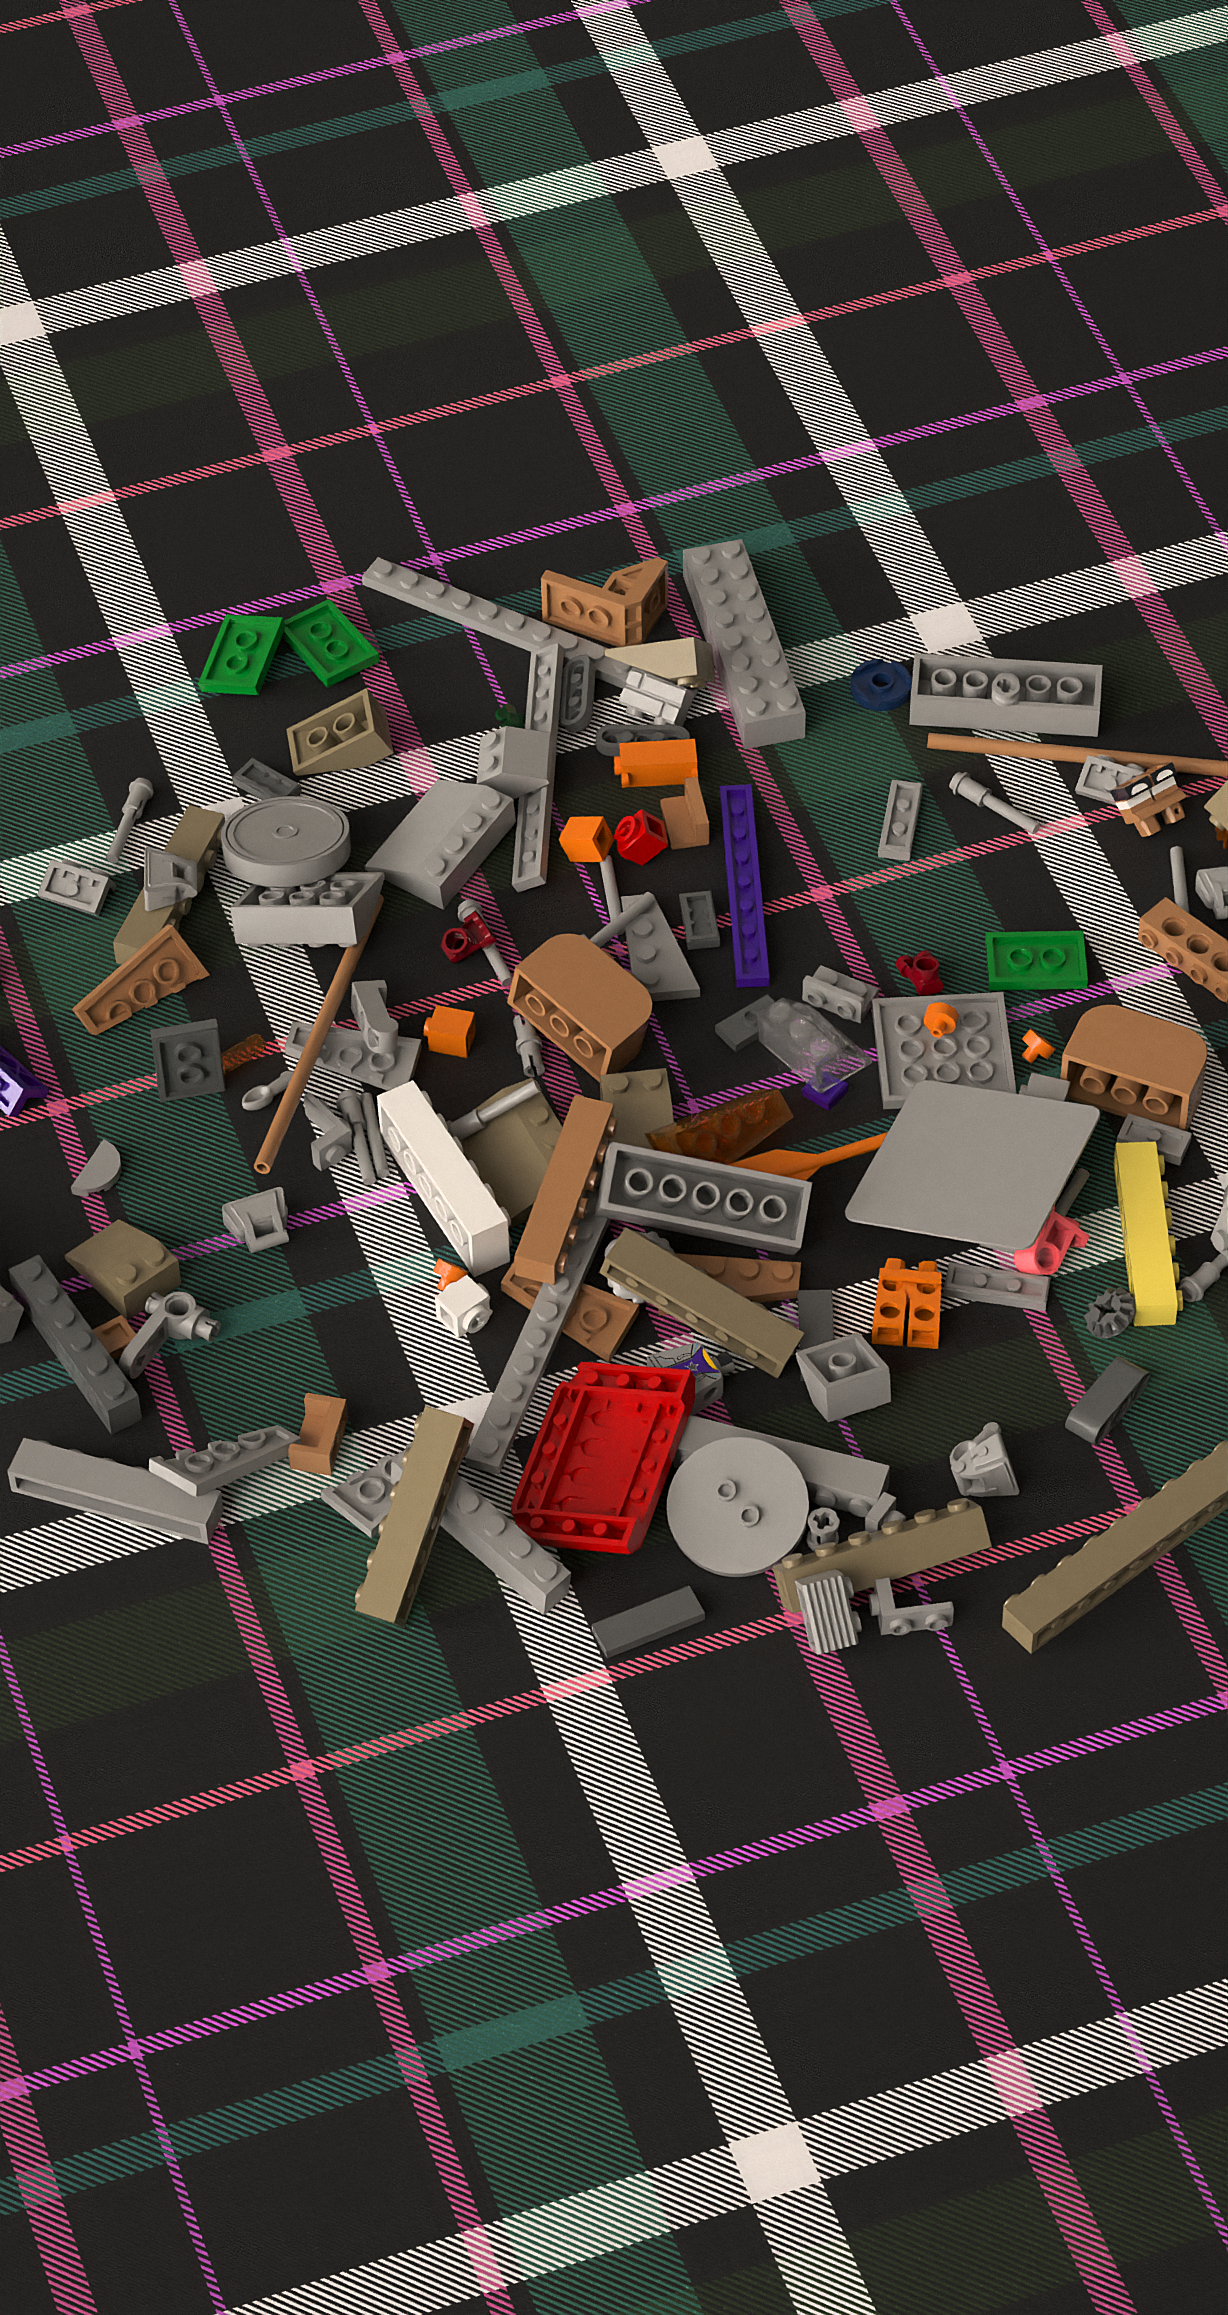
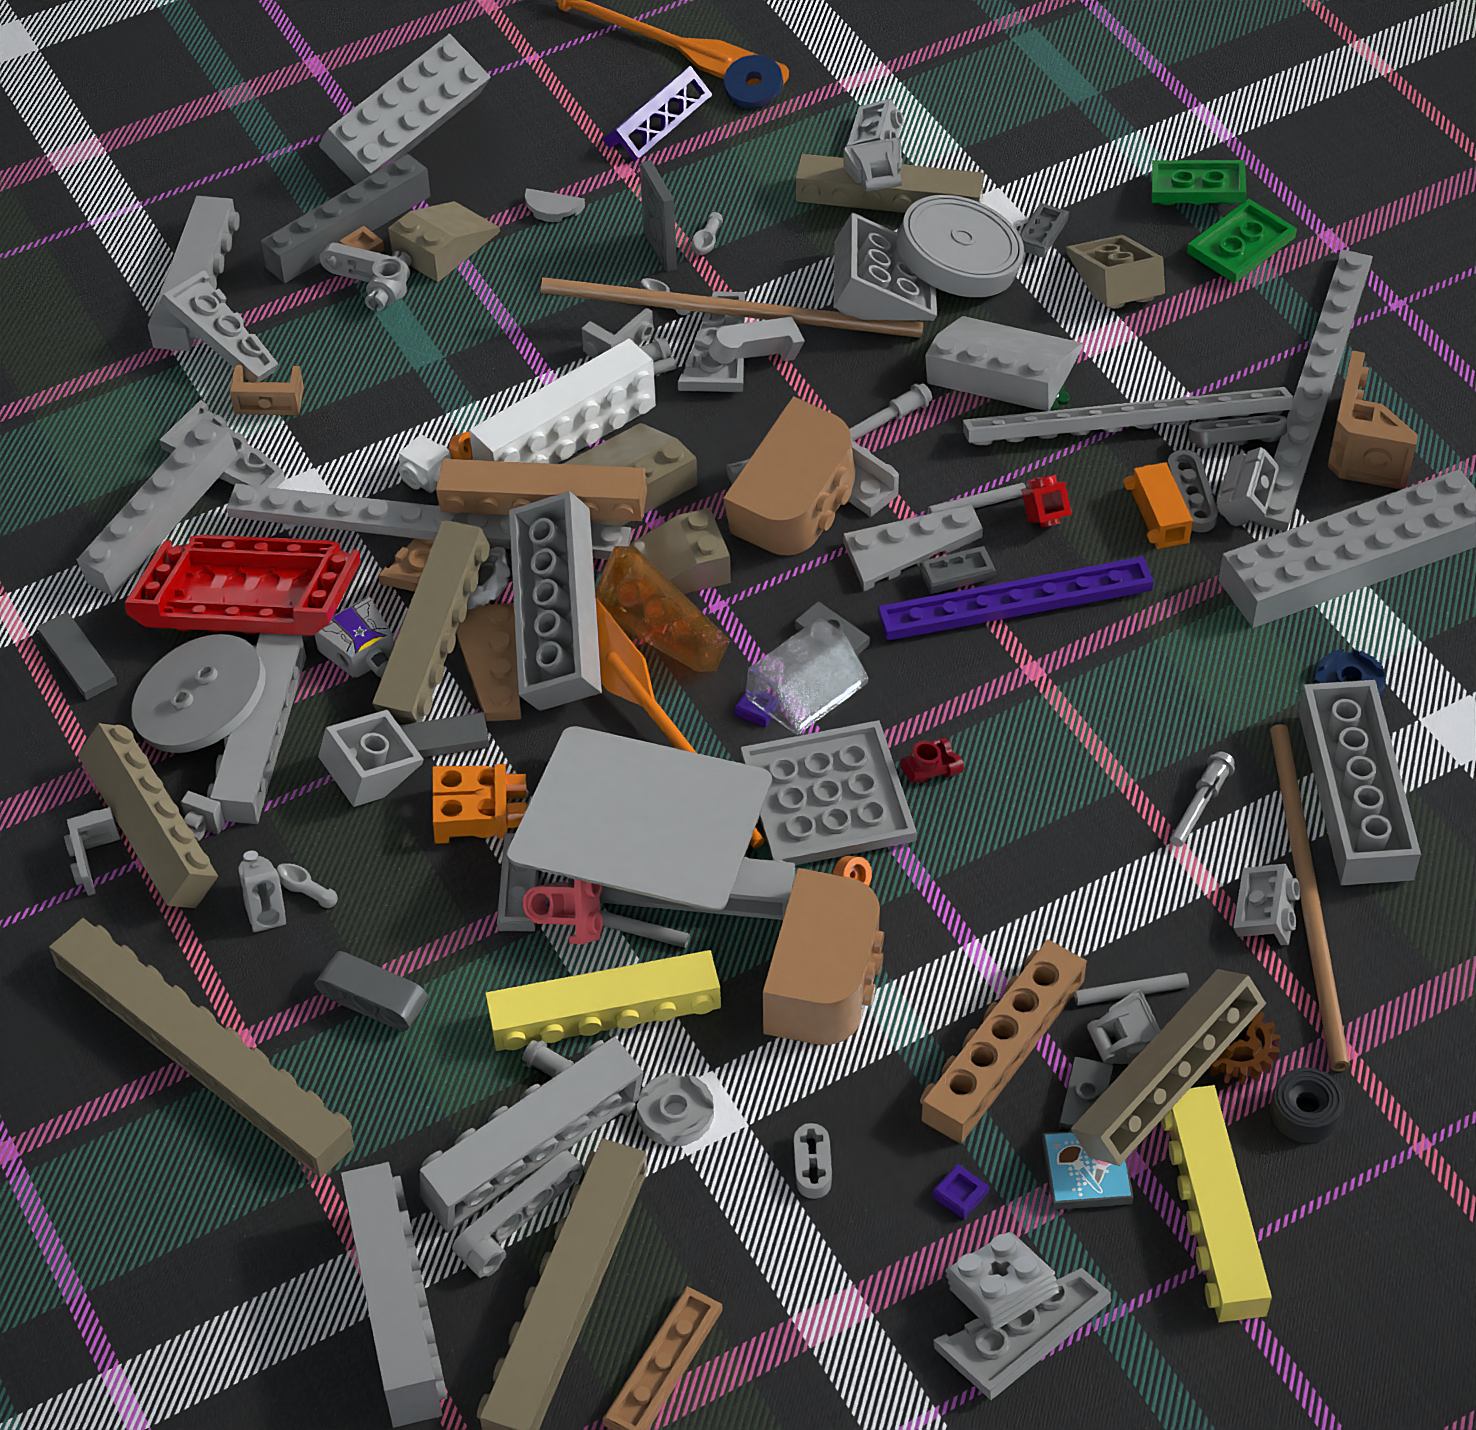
camera: 80 degrees right, 0 degrees up
medium nougat wing [72,924,210,1035] -> none
light grey pin [106,778,154,863] -> none
clear orange axle [221,1033,266,1075] -> none
light grey piece [222,1187,289,1254] -> none
dark tan brick [355,1405,474,1628] -> none
orange brick [424,1005,476,1058] -> none
dark red plate [440,910,497,964] -> none
light grey pin [446,1080,541,1144] -> none
light grey slope [476,726,554,799] -> none
dark green plant [495,704,526,729] -> none
orange brick [559,816,615,862] -> none
light grey bar [589,892,655,948] -> none
slope [604,637,716,690] -> none
medium nougat panel [660,777,709,849] -> none
light grey brick [795,1569,862,1655] -> none
light grey bracket [802,965,879,1024] -> none
light grey bush [807,1507,840,1552] -> none
light grey tile [878,780,923,861] -> none
orange tile [924,1002,959,1038] -> none
green plate [985,931,1088,991] -> none
light grey bush [991,675,1020,707] -> none
dark grey gear [1084,1287,1136,1338] -> none
medium nougat hips [1110,762,1186,837] -> none
light grey plate [1117,1113,1192,1166] -> none

